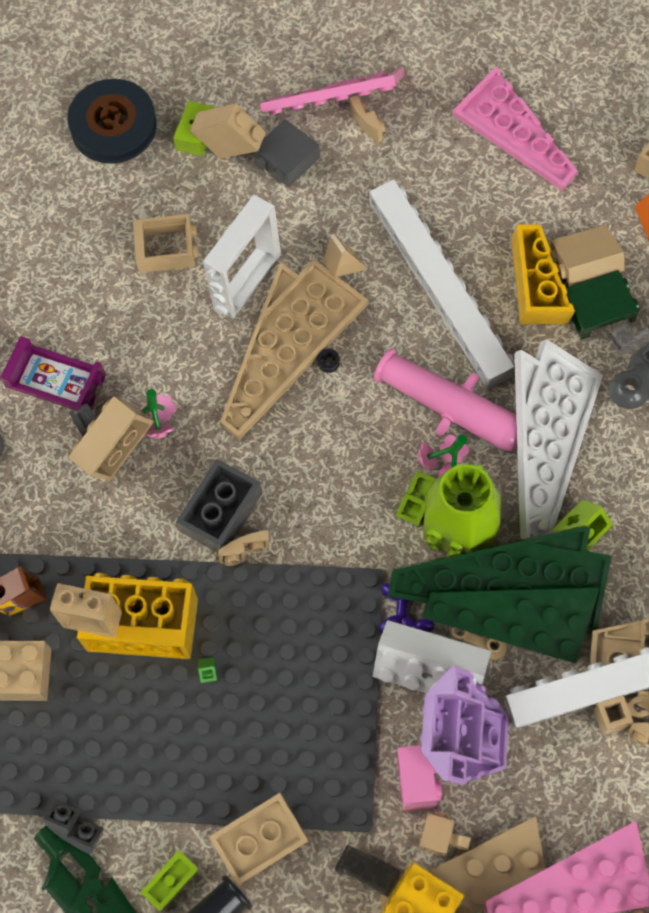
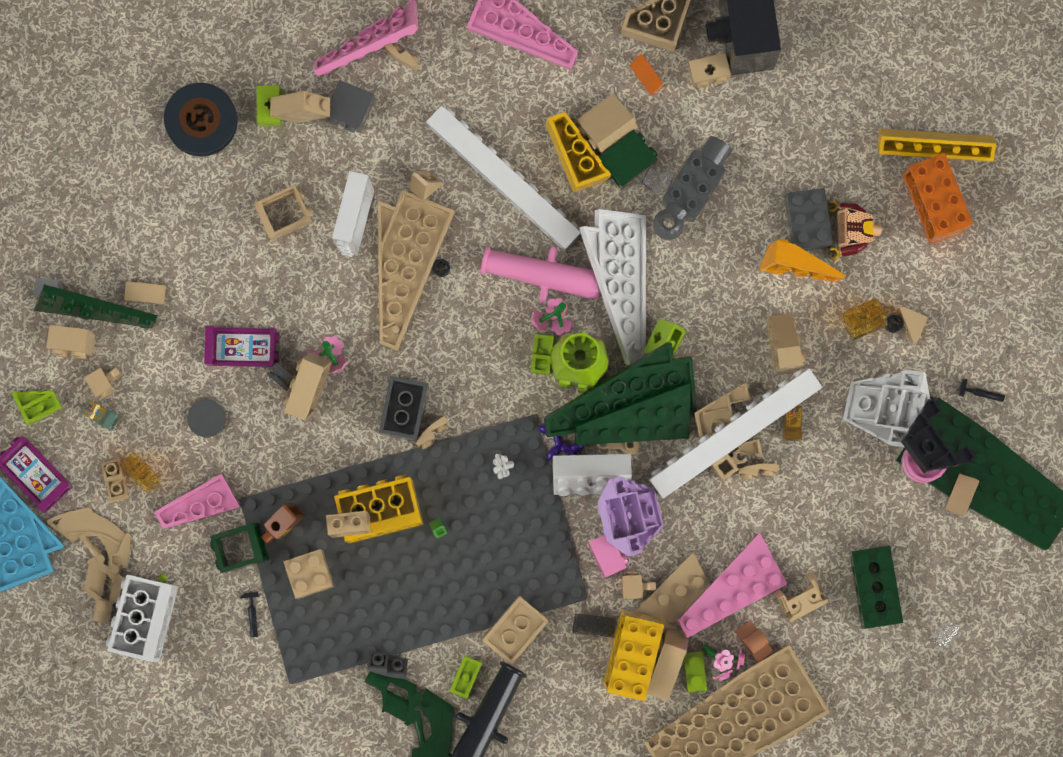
camera: 20 degrees left, 15 degrees up
none -> white plant [493,454,514,479]

